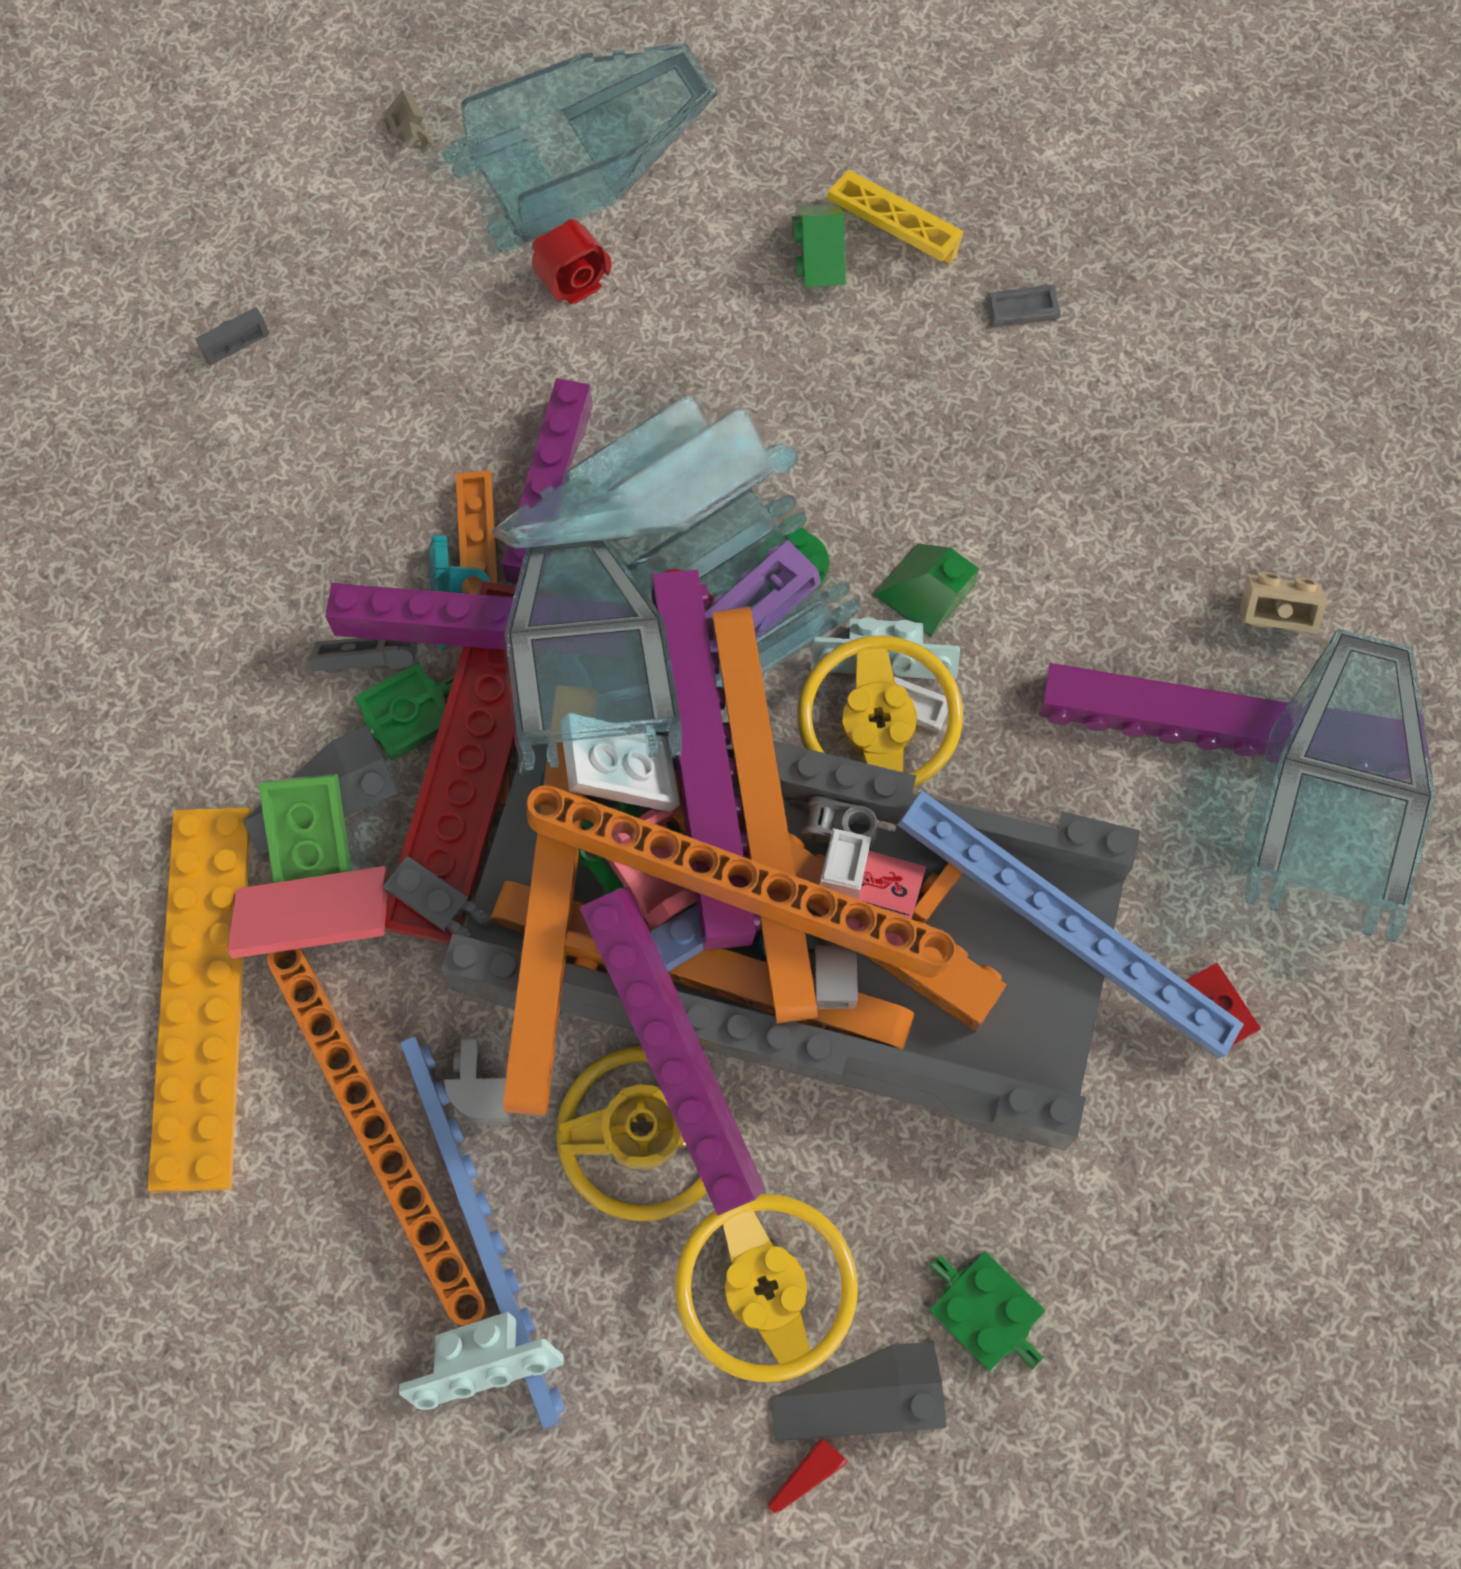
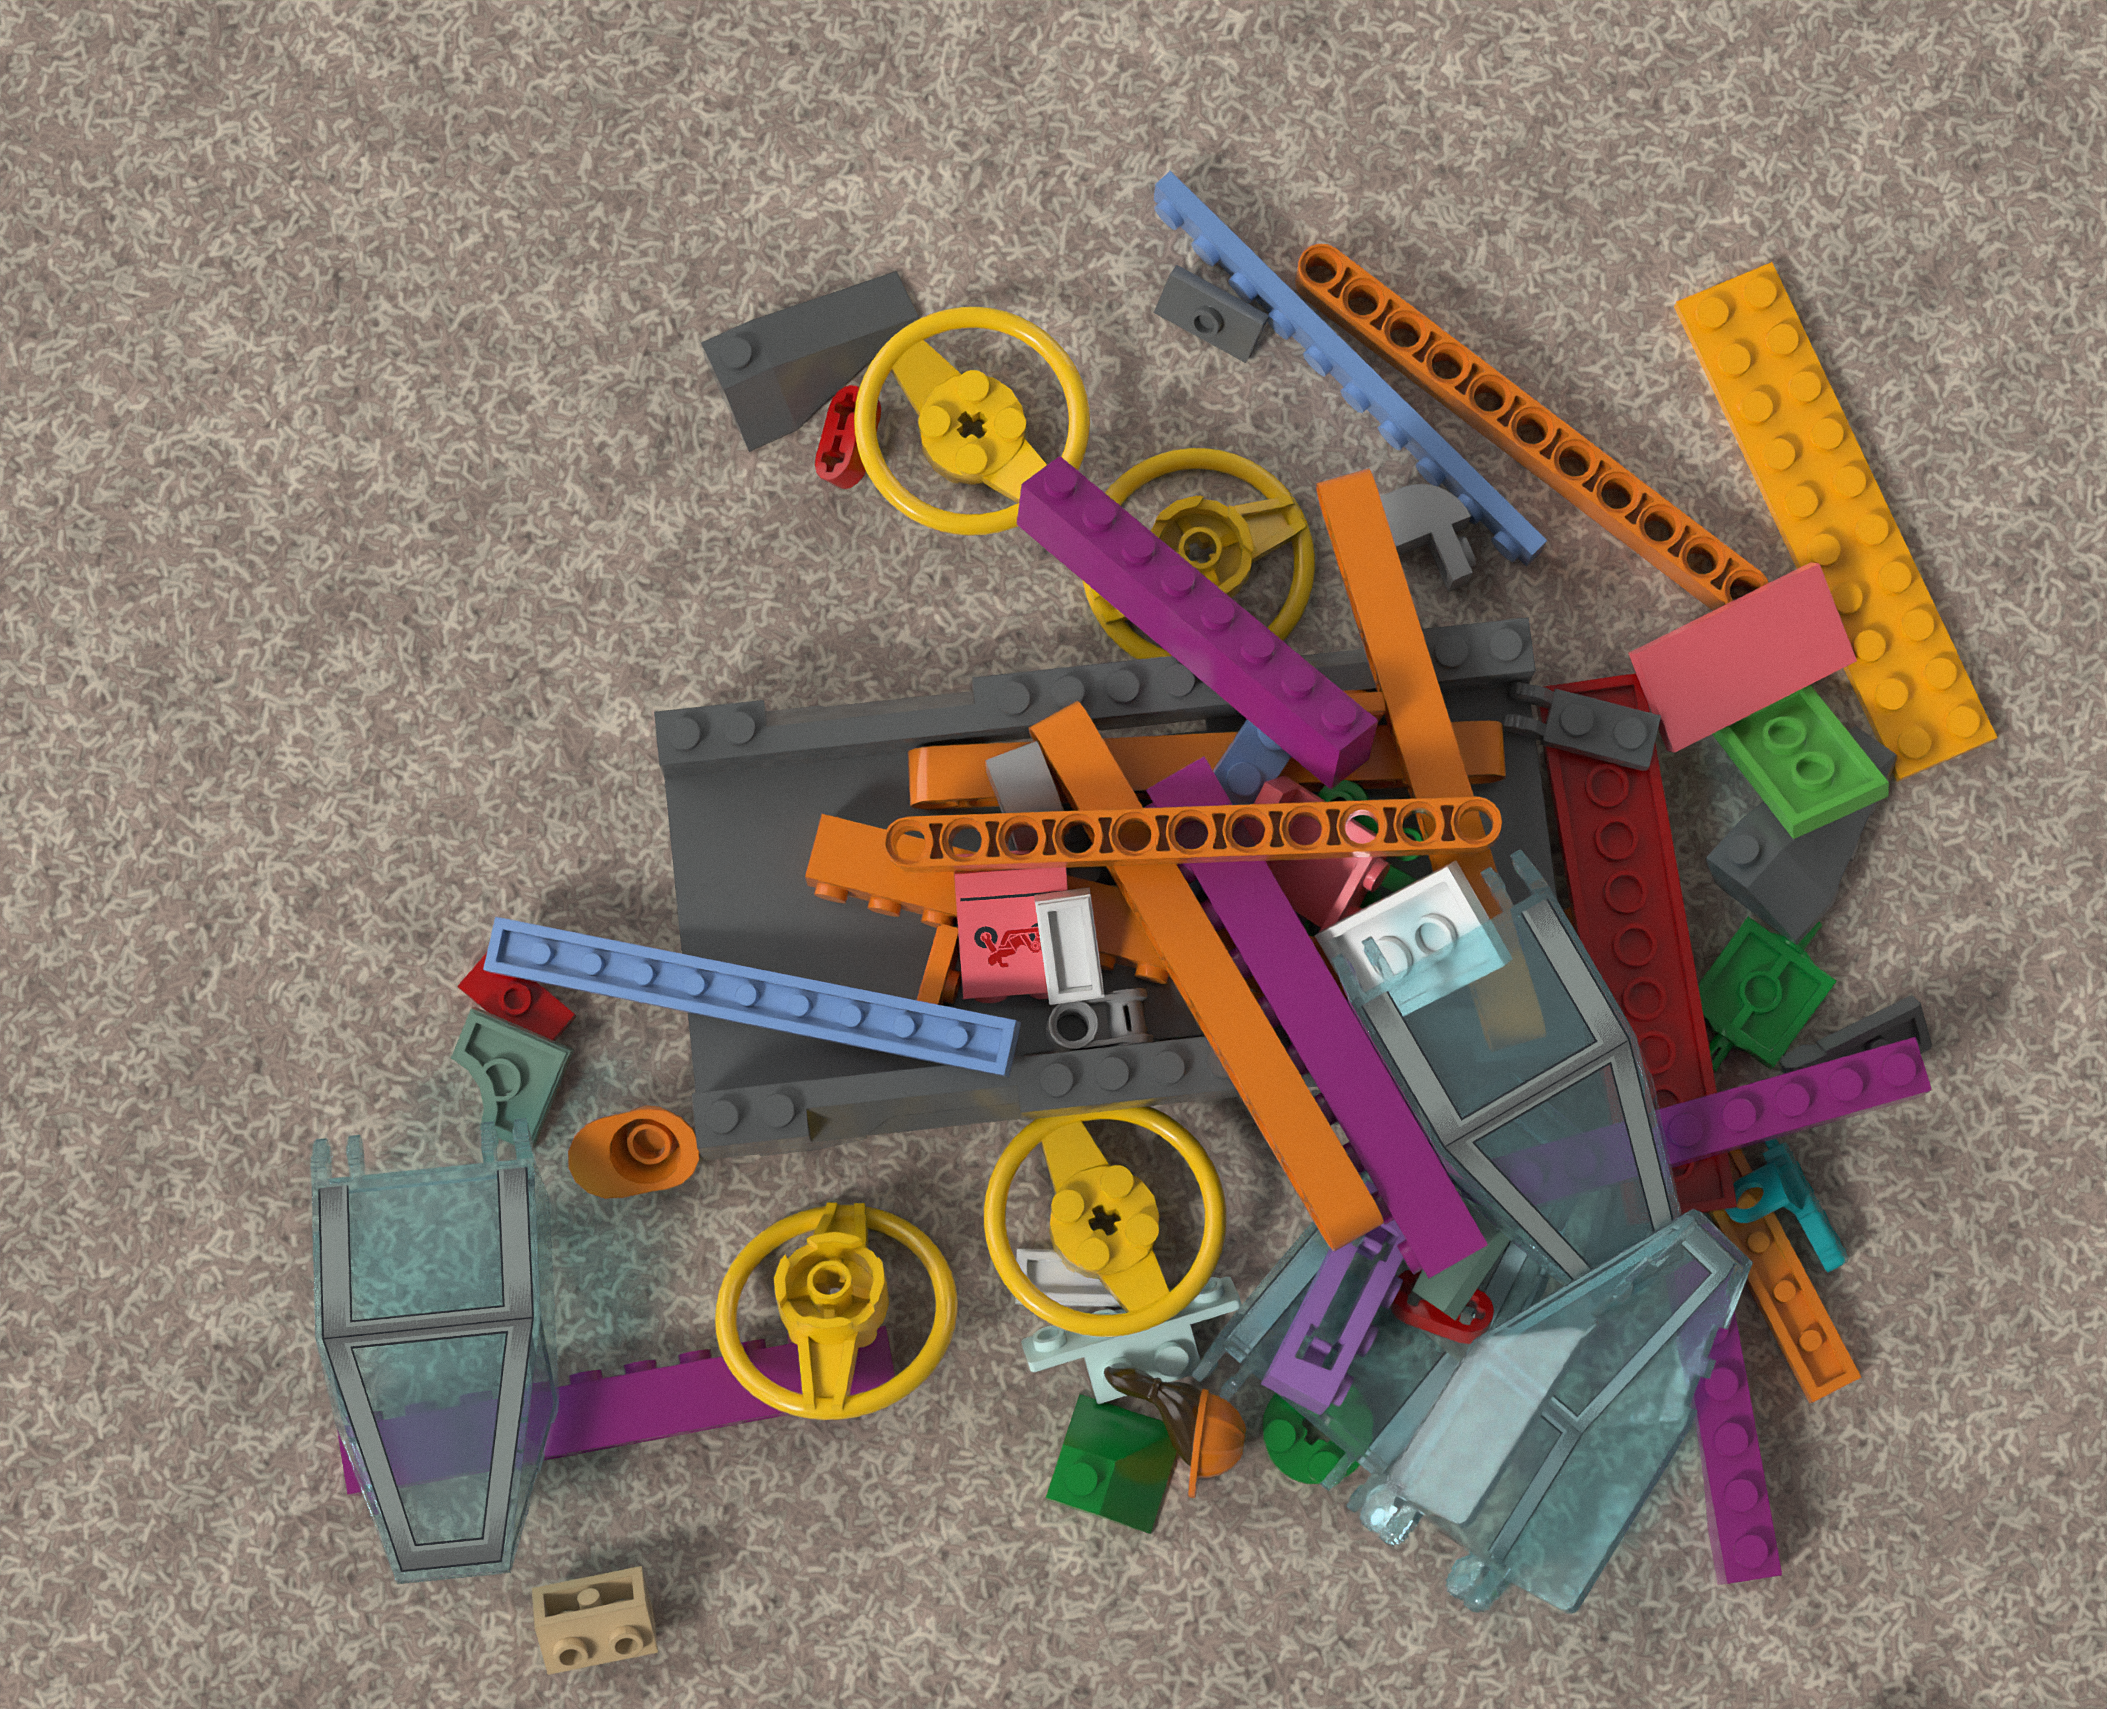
camera: 155 degrees right, 10 degrees up
light aqua bracket [399,1312,564,1410] -> none
red slope [767,1439,848,1514] -> none
green plate [927,1251,1046,1372] -> none
none -> sand green tile [451,1007,574,1151]
none -> orange piece [568,1105,700,1199]
none -> yellow piece [715,1202,958,1420]
none -> red beam [815,385,882,489]
none -> piece [1104,1366,1246,1498]
none -> dark grey plate [1153,265,1270,363]

